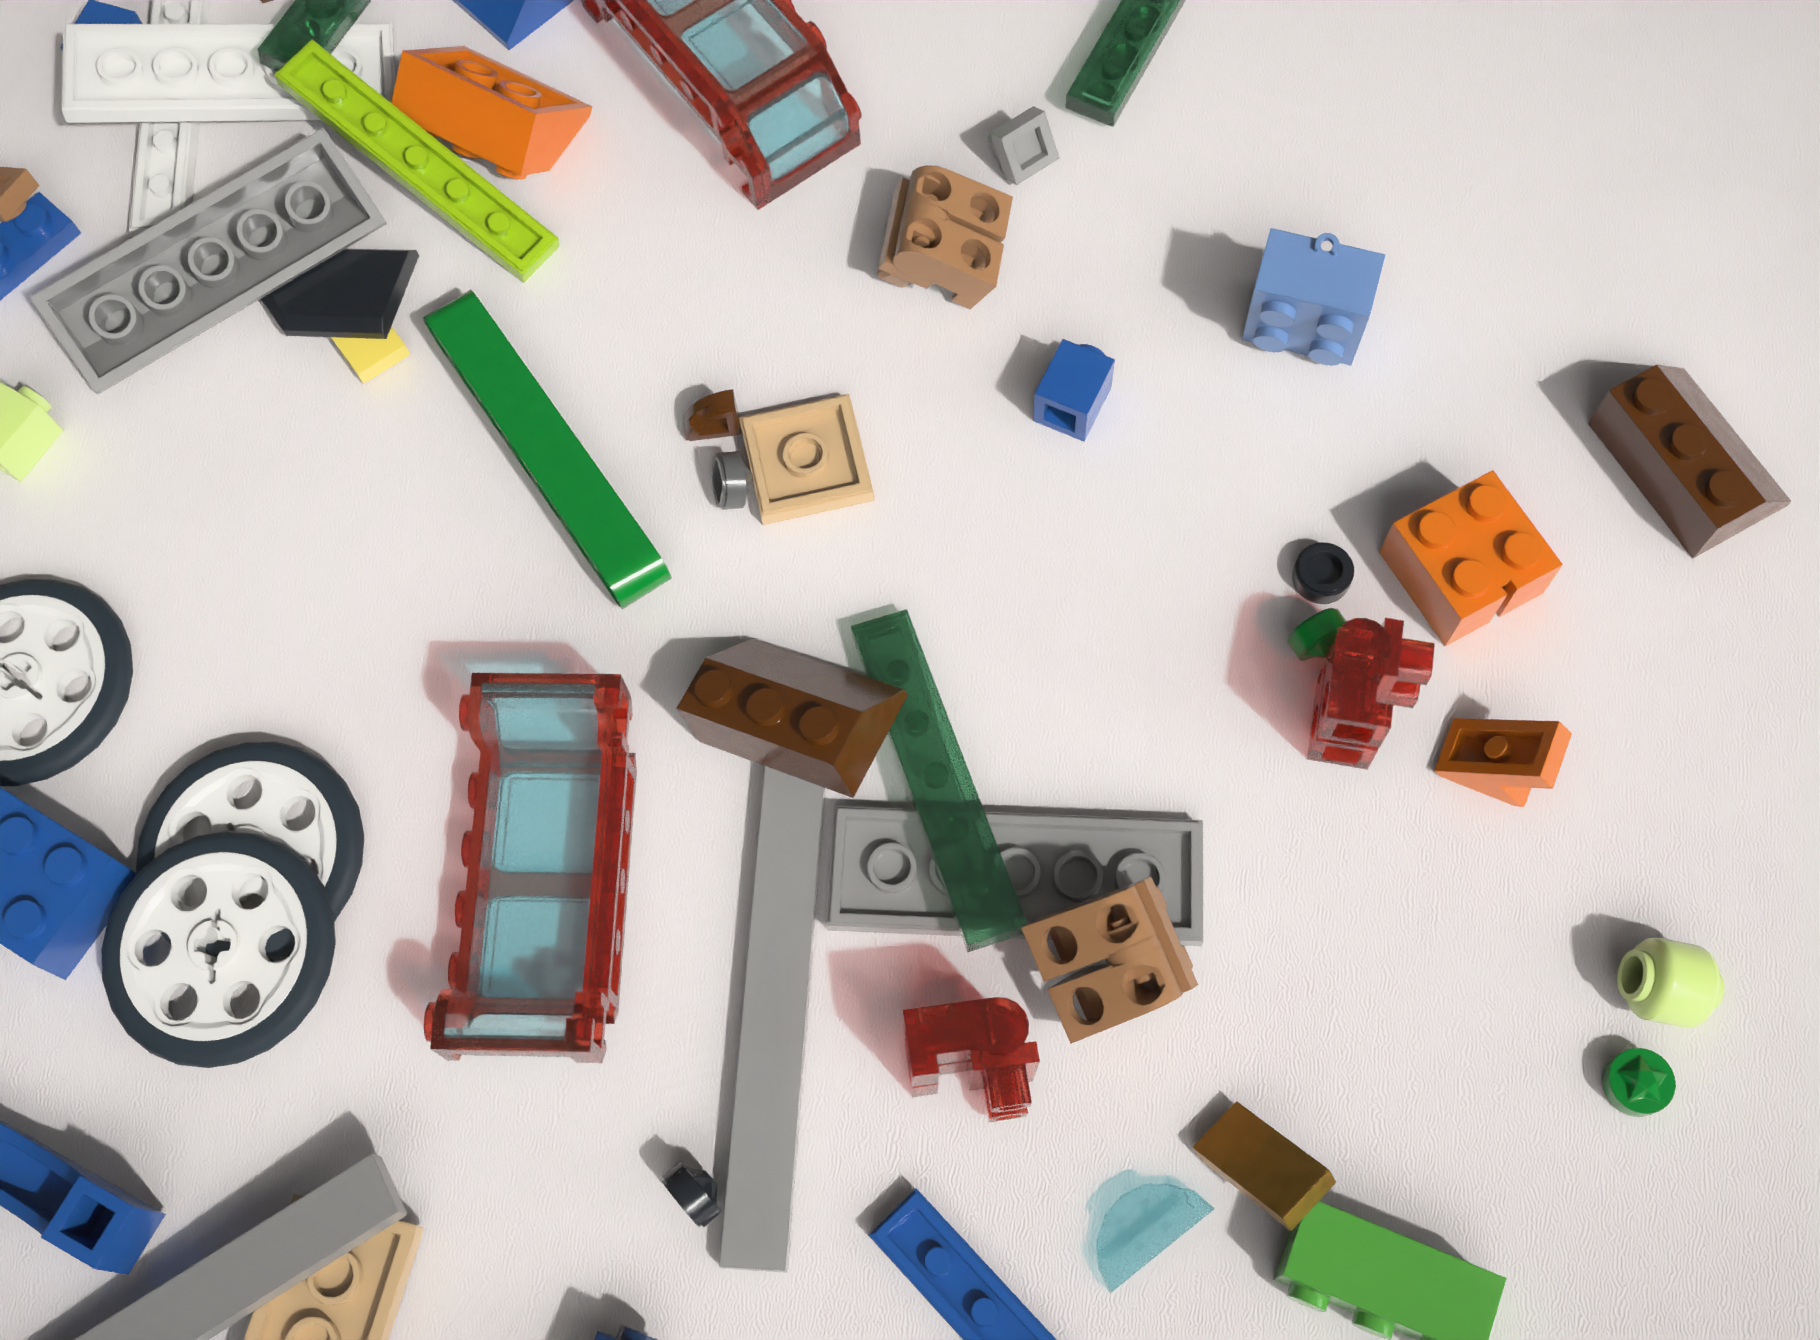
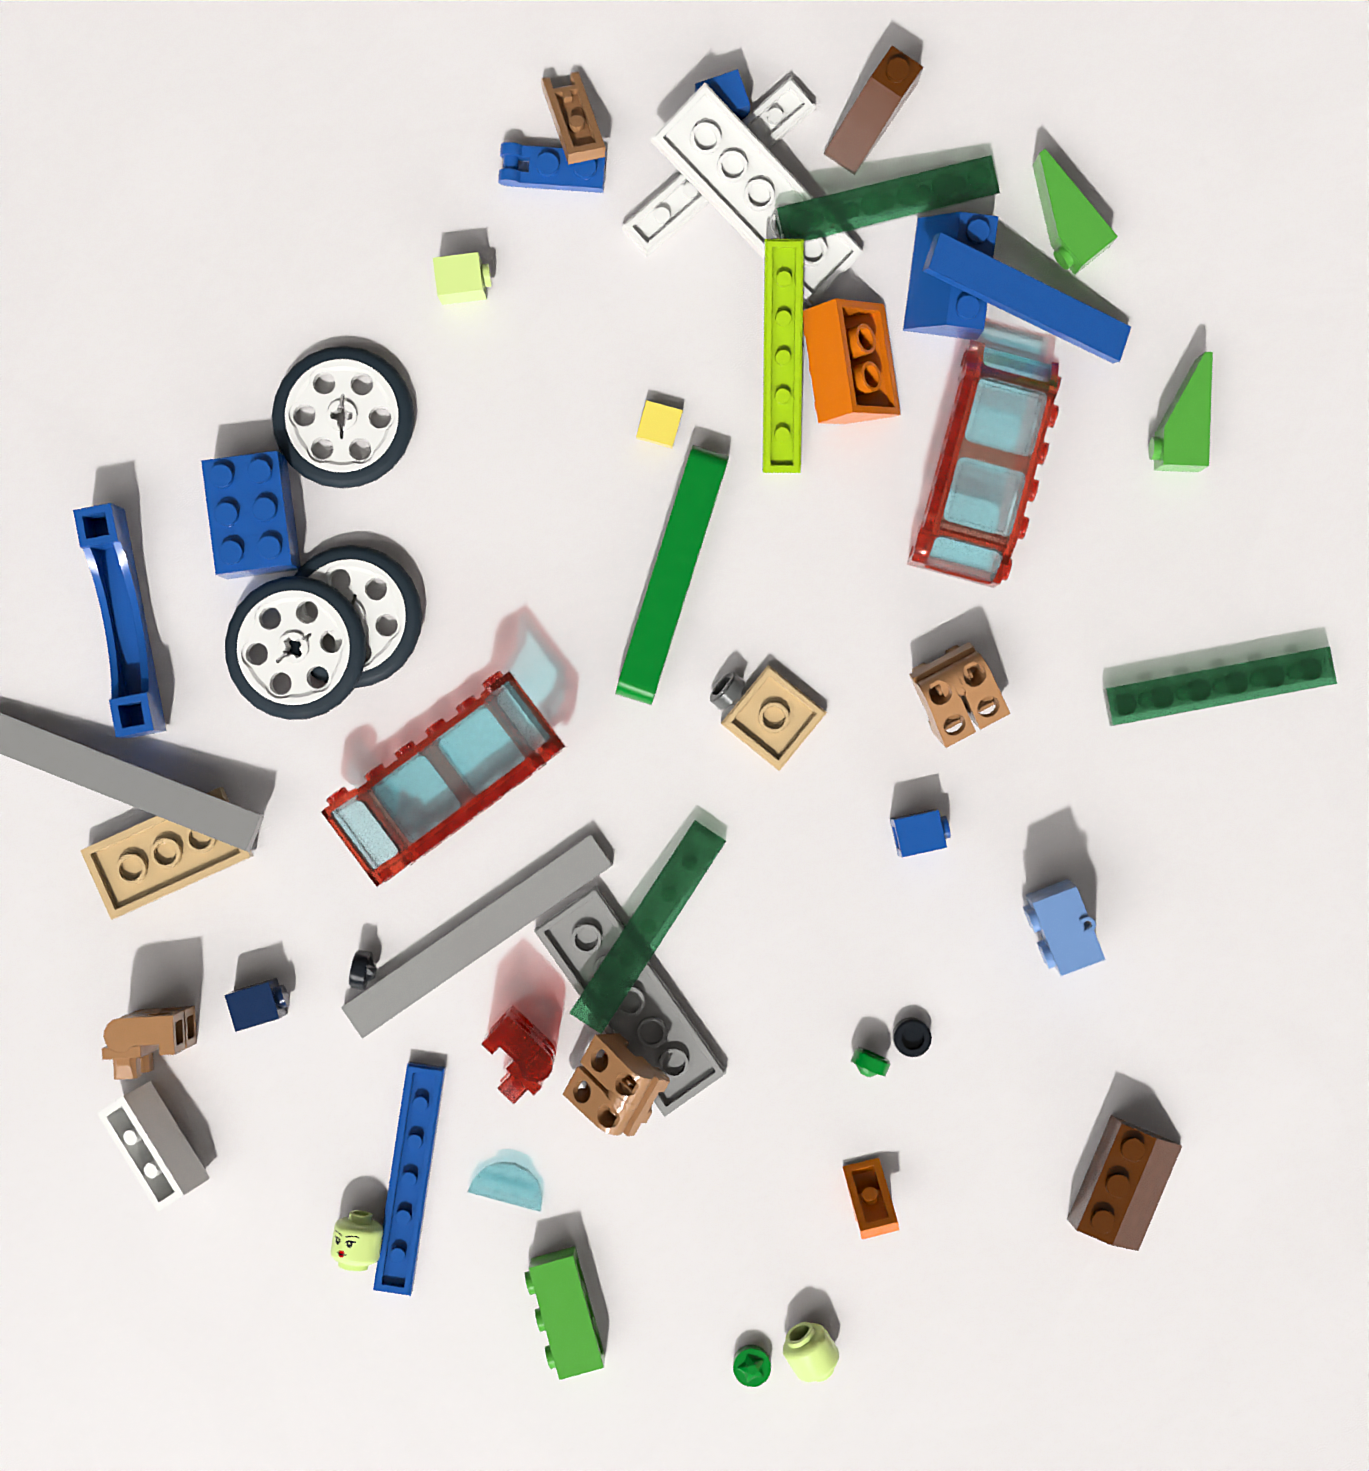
camera: 45 degrees right, 20 degrees up
light grey slope [29,128,387,395] -> none
black tile [260,248,419,339] -> none
reddish brown slope [676,638,908,798] -> none
reddish brown tile [684,389,741,441] -> none
light grey tile [988,106,1060,185] -> none
pearl gold tile [1192,1101,1336,1231] -> none
clear red hips [1307,618,1435,770] -> none
orange piece [1379,470,1563,646] -> none

